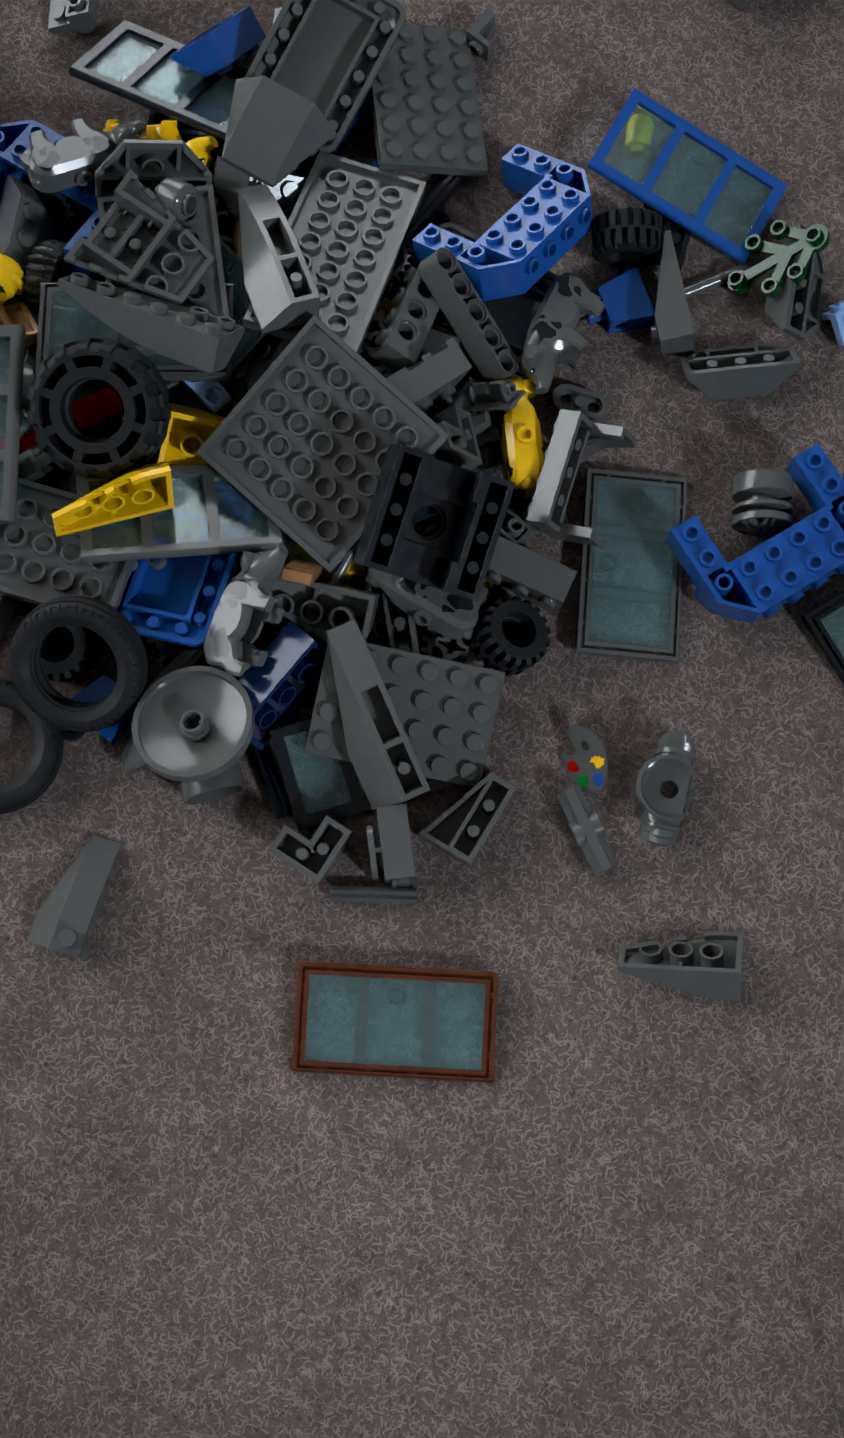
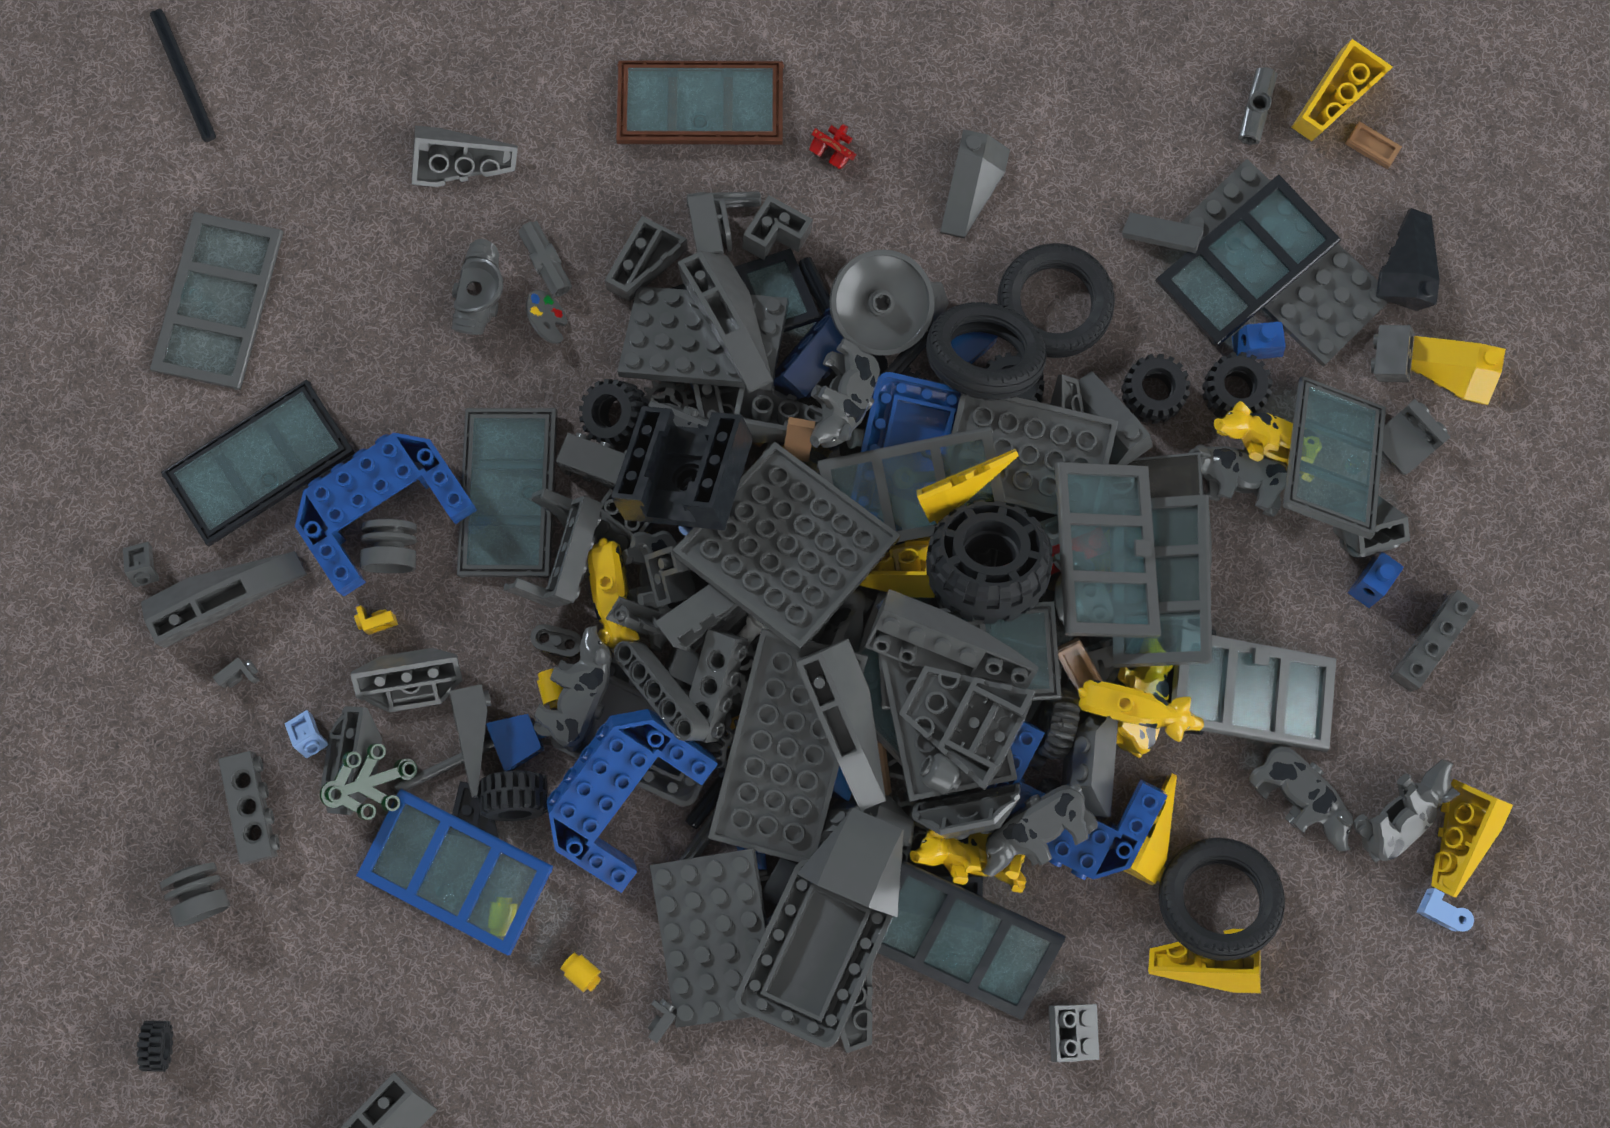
camera: 175 degrees right, 0 degrees up
blue slope [170,6,266,77] -> none
none -> yellow bracket [354,605,398,635]
none -> yellow brick [537,668,563,709]
none -> yellow brick [560,952,601,992]
none -> black tyre [762,858,799,907]
none -> red hips [809,124,857,170]

